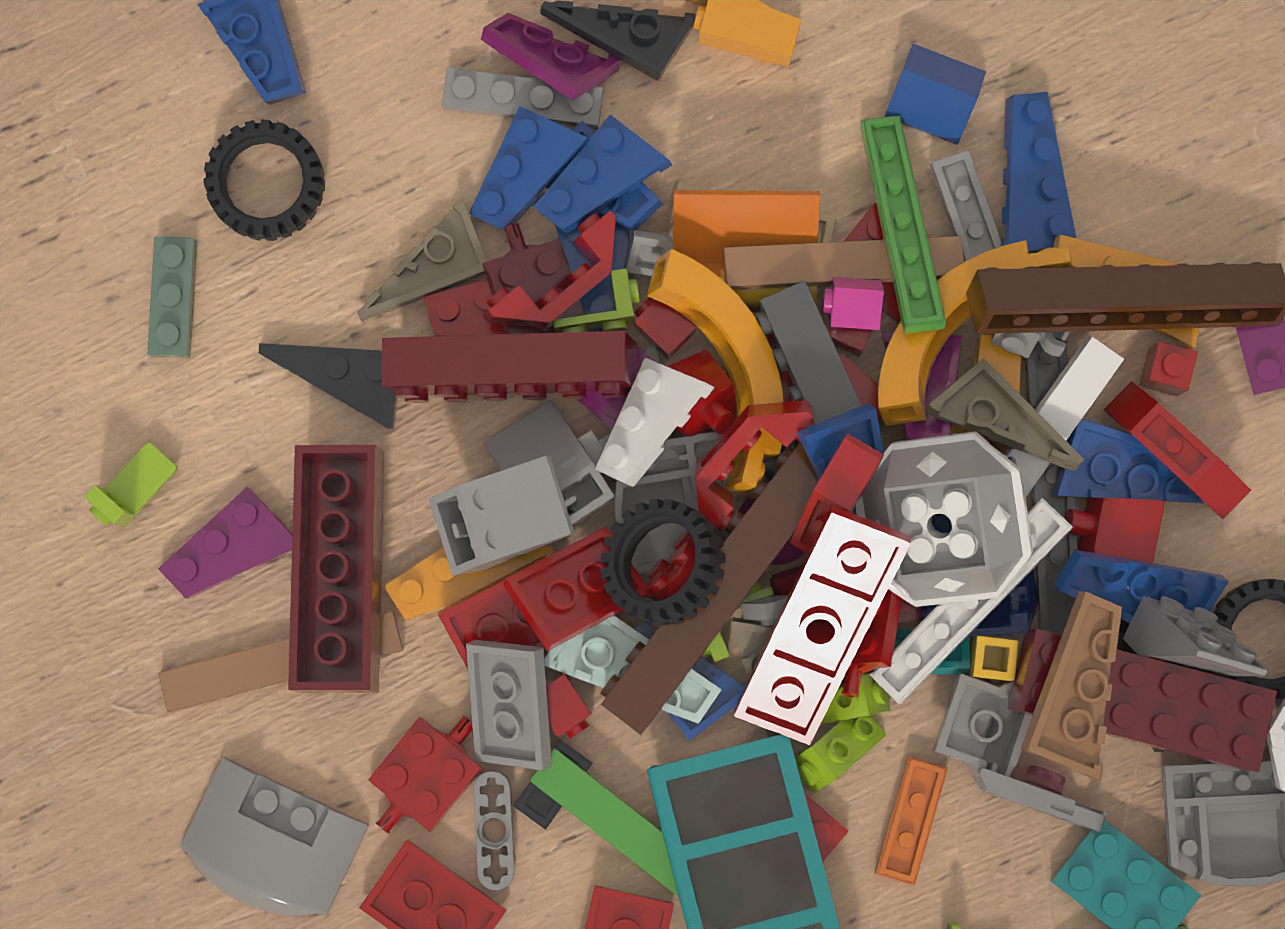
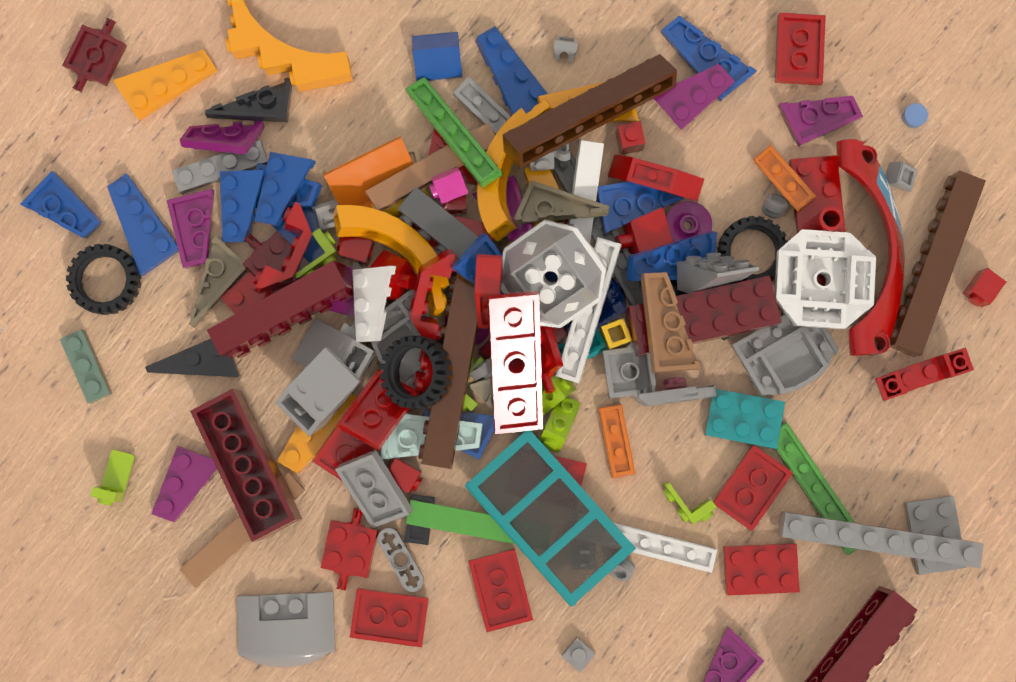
camera: 30 degrees left, 0 degrees up
none -> blue wing [107,173,179,276]
none -> magenta wing [167,189,214,269]
none -> light grey tile [554,35,578,62]
none -> magenta dish [666,201,712,242]

